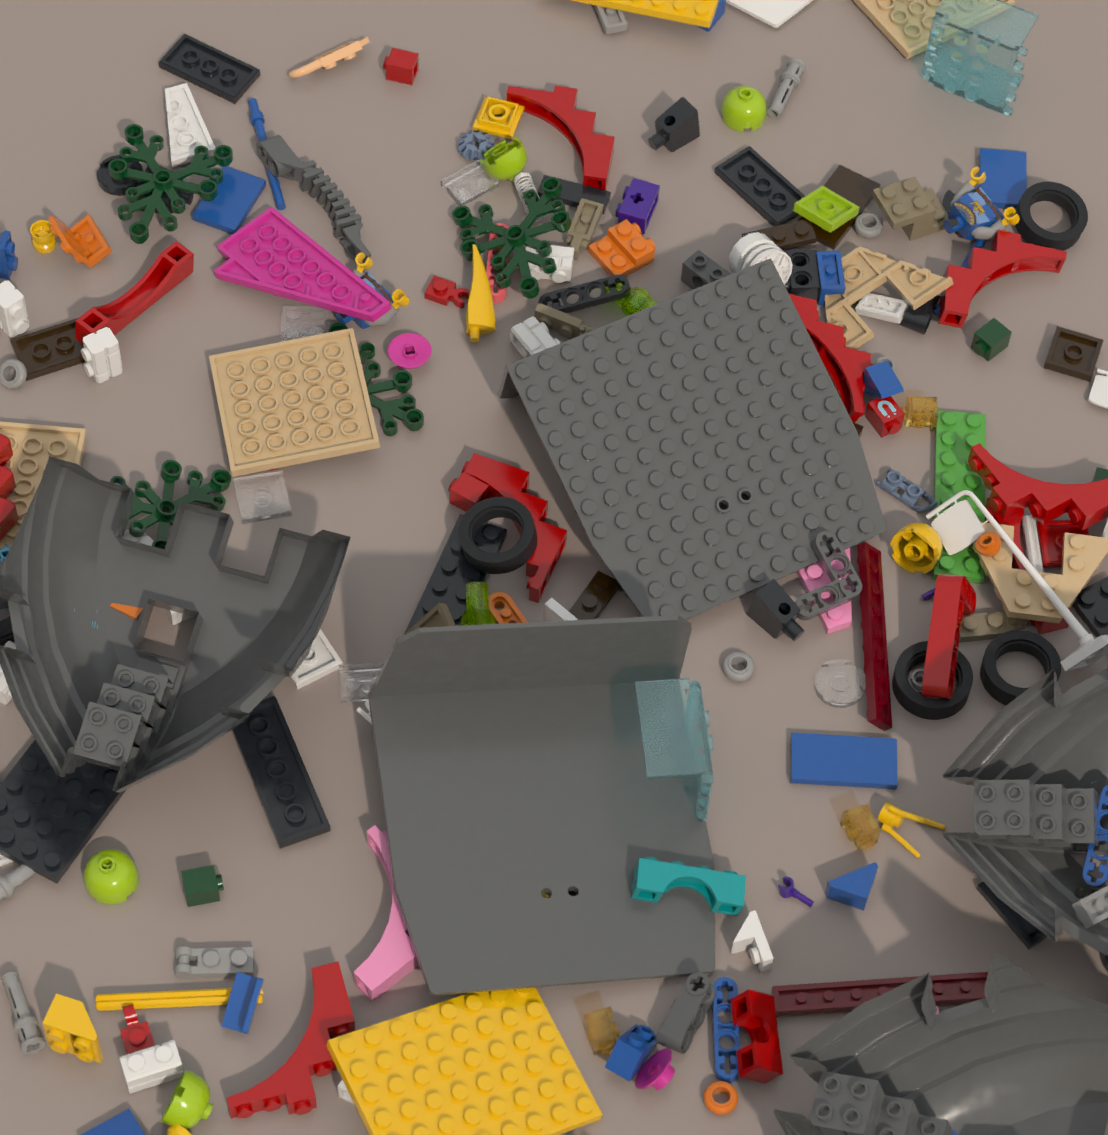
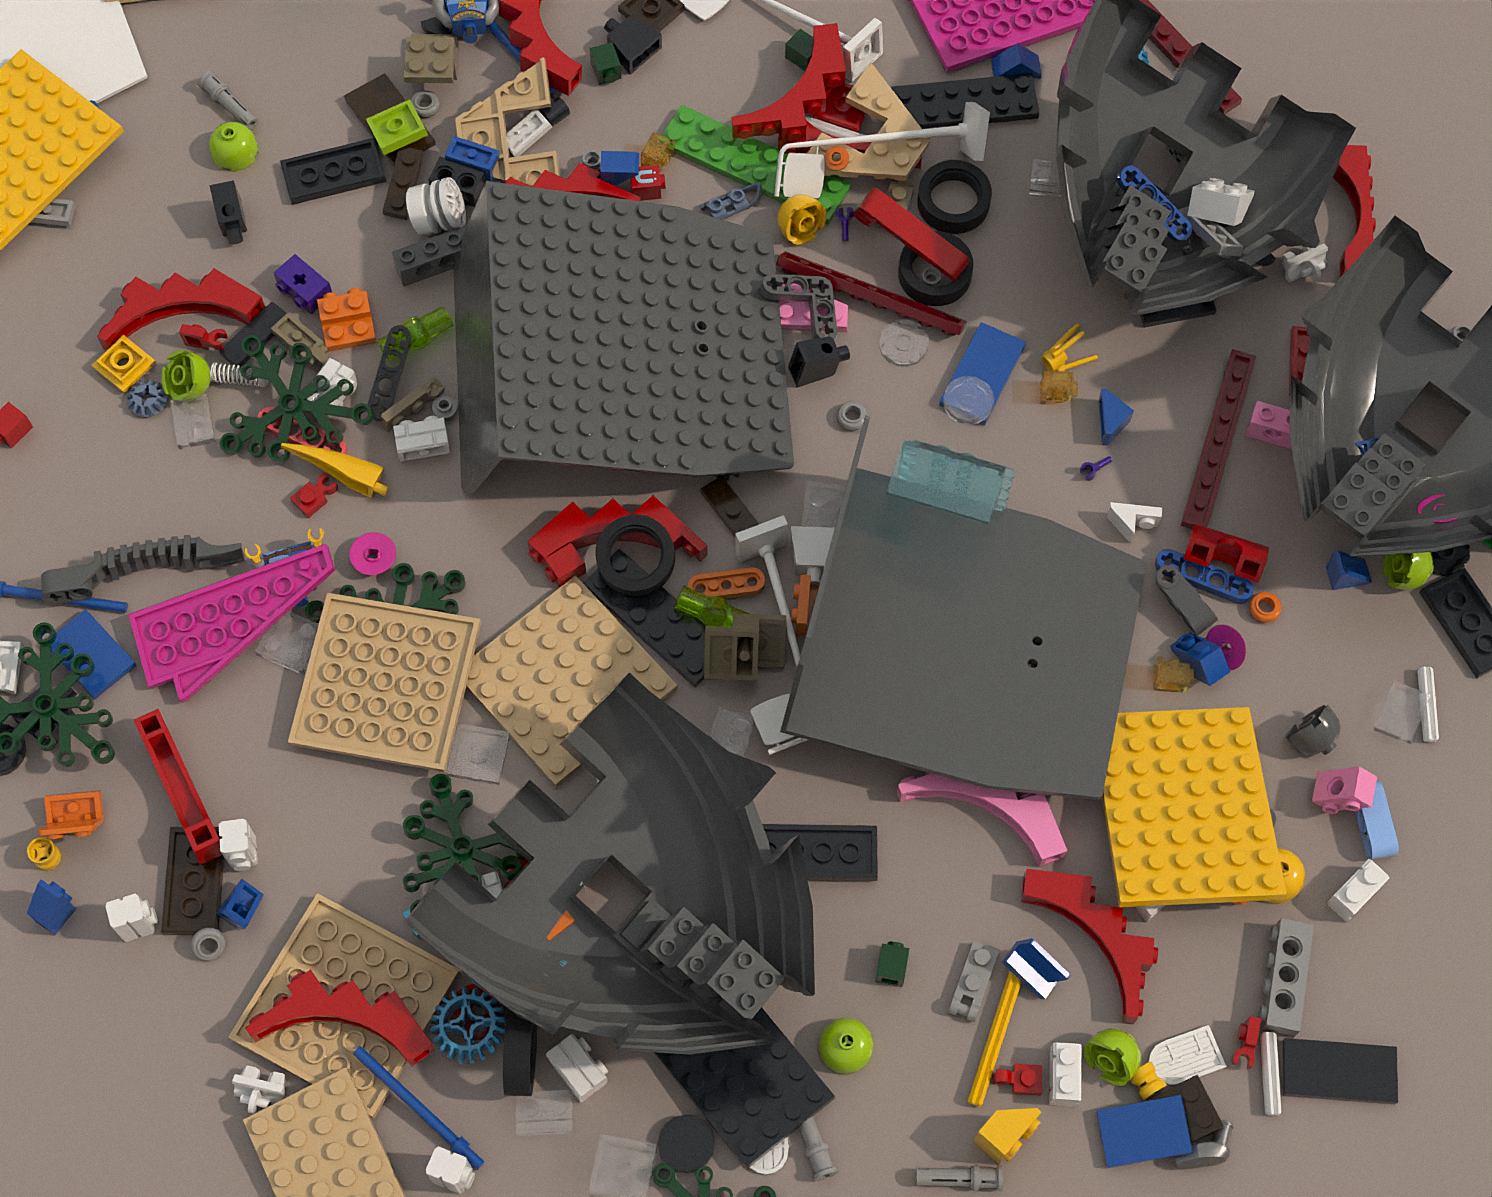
camera: 65 degrees left, 10 degrees up
teal arch [631,857,746,916] -> none
none -> red plate [179,324,228,350]
none -> blue slope [216,879,264,929]
none -> tan plate [466,575,678,788]
none -> black torso [604,17,662,75]
none -> clear tile [943,376,994,424]

